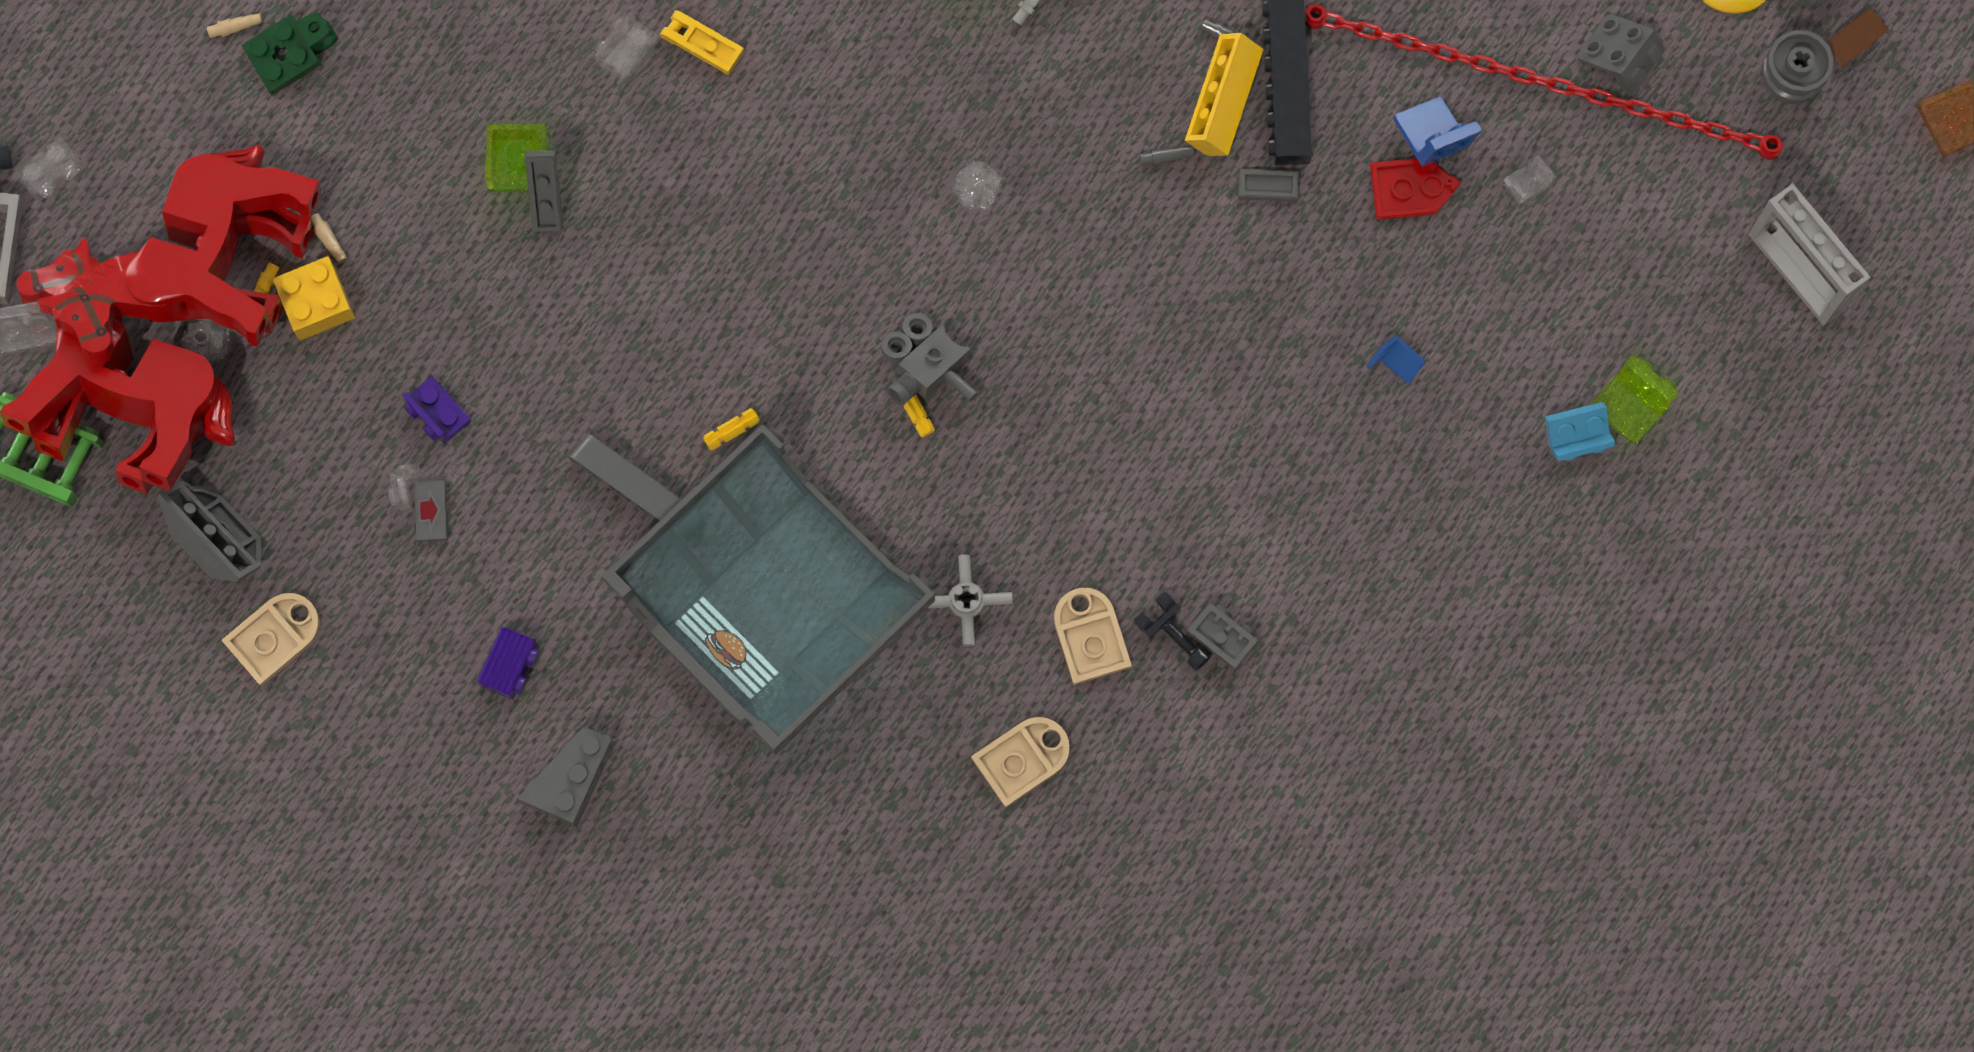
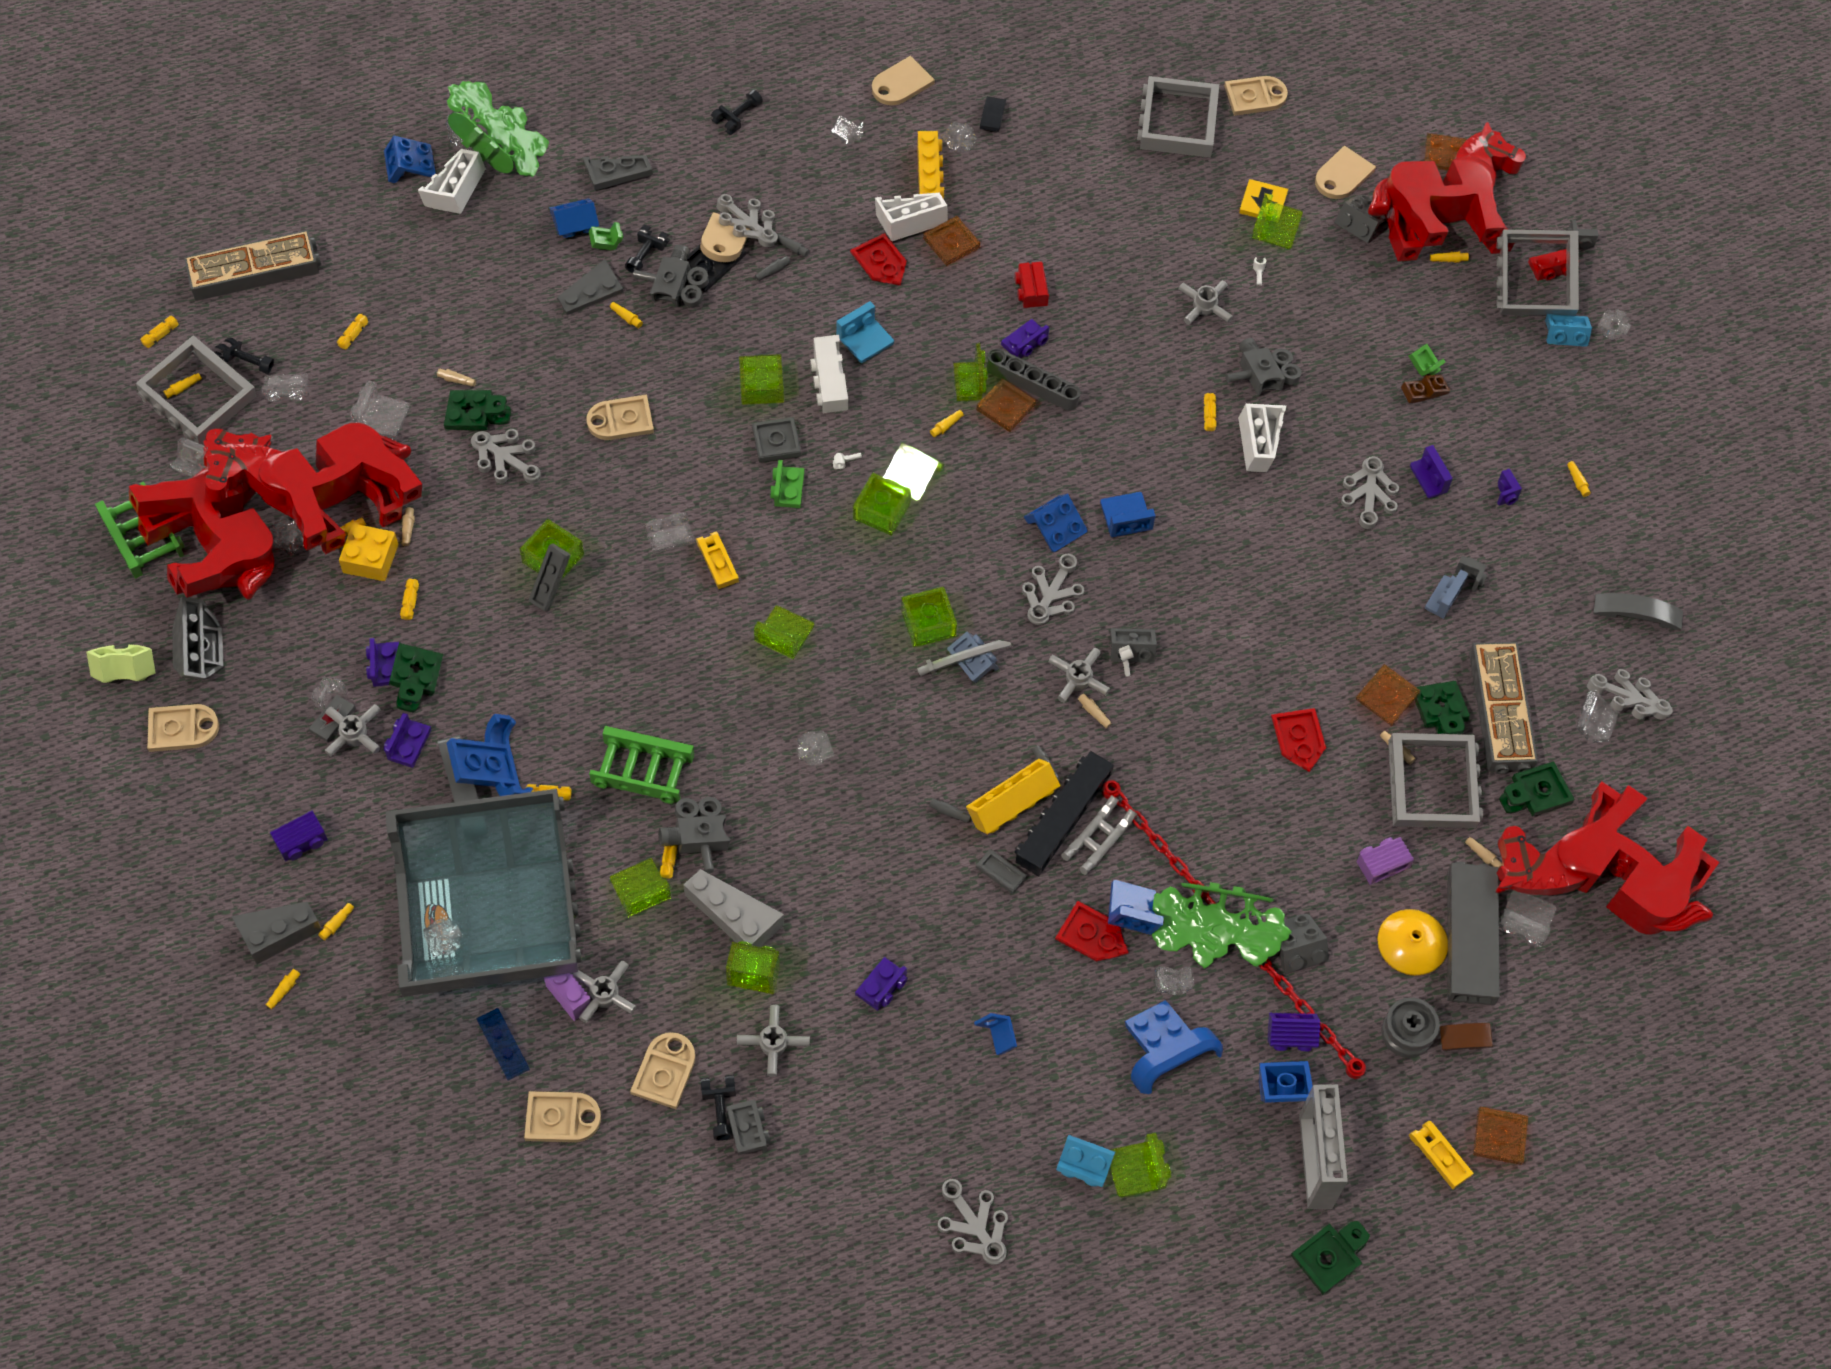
camera: 30 degrees right, 15 degrees down
none -> yellowish green brick [86,645,156,683]
none -> yellow animal [265,969,301,1009]
none -> yellow animal [318,903,354,940]
none -> light grey bar [325,704,381,757]
none -> yellow axle [337,314,368,350]
none -> clear bracket [350,380,410,439]
none -> dark purple bracket [384,713,431,768]
none -> dark green plate [388,643,443,713]
none -> yellow axle [400,579,419,620]
none -> clear brick [423,918,462,958]
none -> blue piece [446,714,533,796]
none -> light grey plant [471,429,541,484]
none -> clear blue tile [476,1008,530,1081]
none -> medium lavender brick [543,973,591,1021]
none -> bright green fence [589,726,694,804]
none -> clear neon green bracket [610,858,671,917]
none -> light grey wedge [684,869,784,956]
none -> clear neon green brick [726,941,780,995]
none -> light grey bar [737,1005,810,1077]
none -> clear neon green bracket [754,605,814,660]
none -> dark purple bracket [855,957,908,1011]
none -> light grey plant [938,1179,1008,1265]
none -> light grey piece [1061,795,1137,875]
none -> blue piece [1125,1000,1223,1094]
none -> bright green plant [1152,882,1291,969]
none -> blue slope [1259,1061,1312,1103]
none -> dark purple brick [1268,1012,1320,1051]
none -> dark green plate [1290,1221,1370,1295]
none -> yellow plate [1409,1121,1474,1189]

